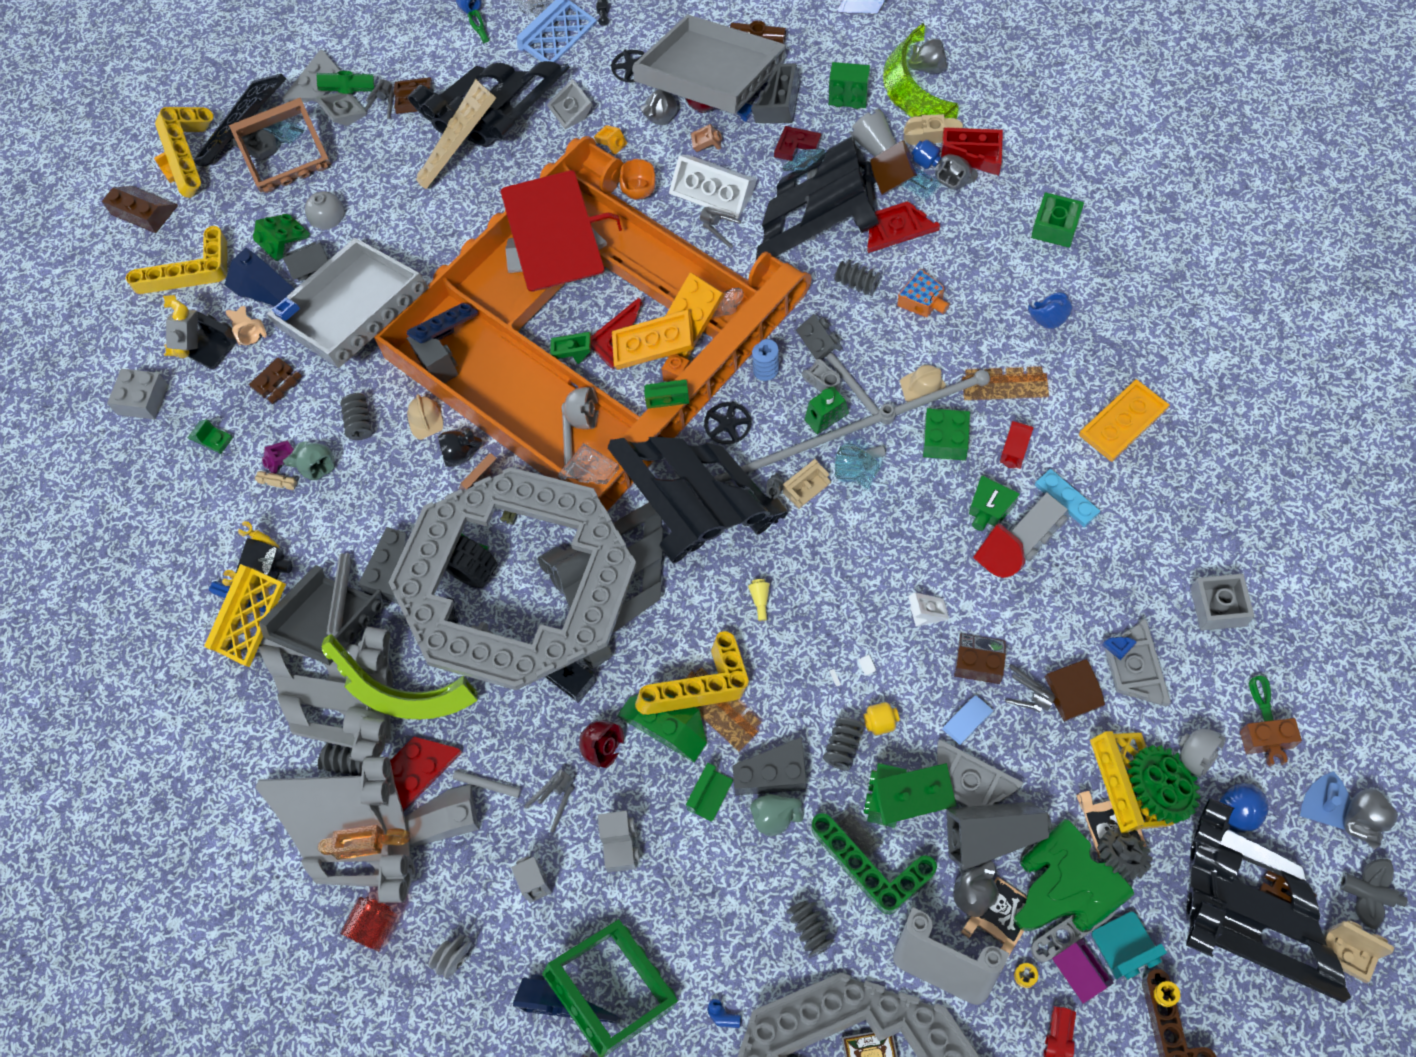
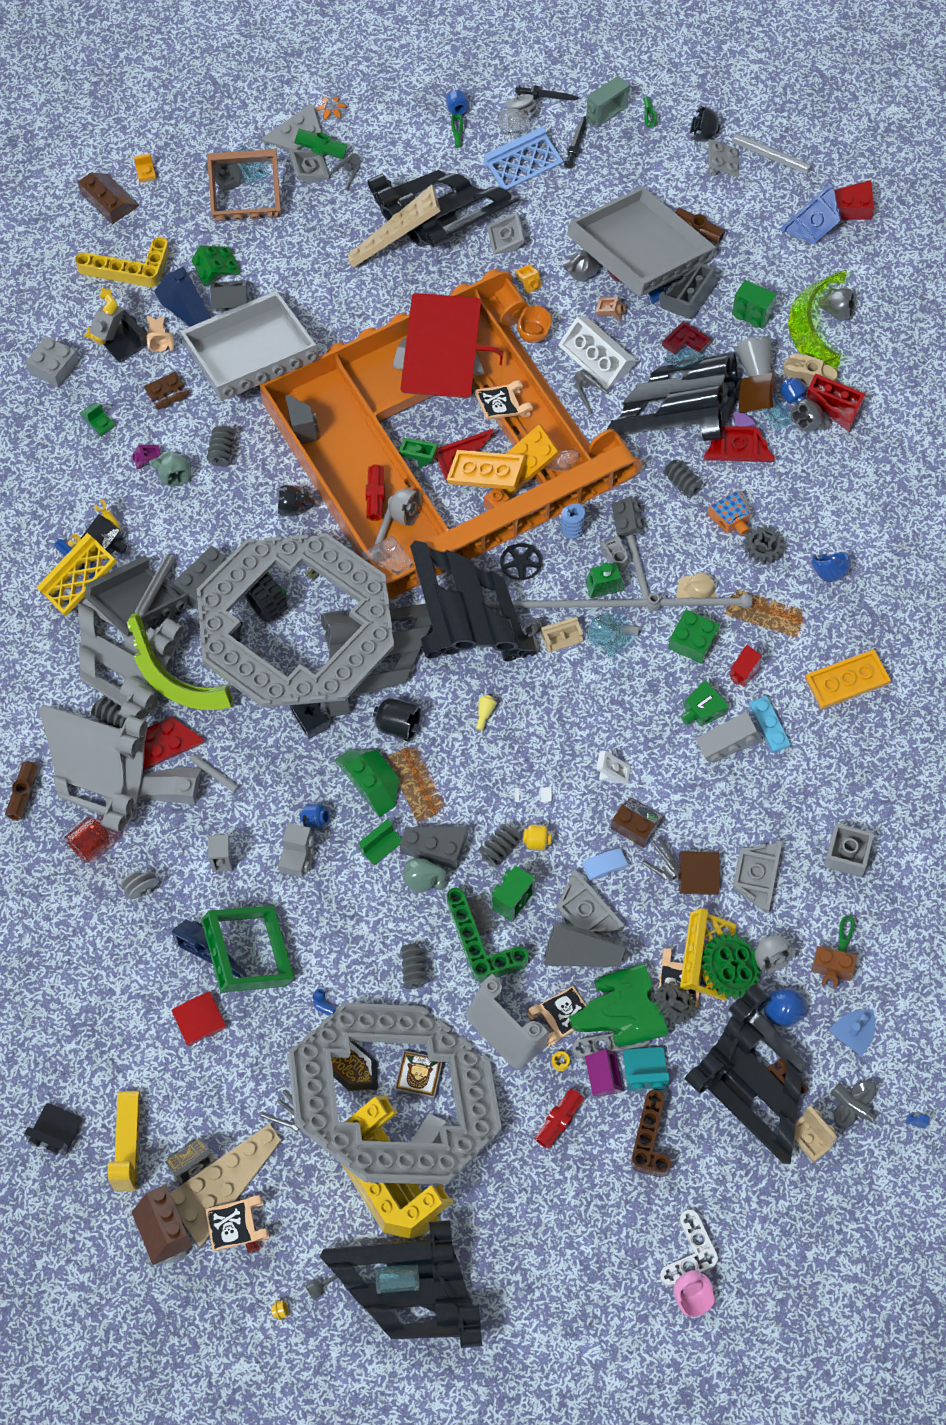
camera: 15 degrees right, 0 degrees up
yellow beam [155,107,214,198] -> none
black wing [194,73,287,166] -> none
tan axle [255,471,297,490] -> none
blue tile [272,297,300,321] -> none
light grey cylinder [305,191,345,230] -> none
clear orange piece [318,825,411,860] -> none
reddish brown slope [394,77,432,114] -> none
dark blue bracket [407,303,478,344] -> none
tan piece [407,394,443,440] -> none
nougat tile [458,453,497,491] -> none
flat silver plant [524,770,574,833] -> none
dark red cylinder [579,720,624,768] -> none
black wheel [611,49,645,82] -> none
yellow beam [635,631,749,715] -> none
green panel [644,380,690,409] -> none
green piece [873,763,956,825] -> none
flat silver piece [953,860,999,917] -> none
red tile [973,523,1025,578] -> none
green brick [1031,192,1084,248] -> none
blue tile [1102,637,1137,660] -> none
yellow bush [1154,981,1180,1007] -> none
flat silver piece [1344,789,1398,850] -> none
none -> reddish brown piece [5,761,39,821]
none -> blue head [300,804,330,829]
none -> clear dish [314,95,348,122]
none -> red piece [365,464,385,521]
none -> black cylinder [373,698,421,742]
none -> flag [474,380,533,420]
none -> medium lavender tile [732,413,756,427]
none -> dark grey gear [744,525,785,564]

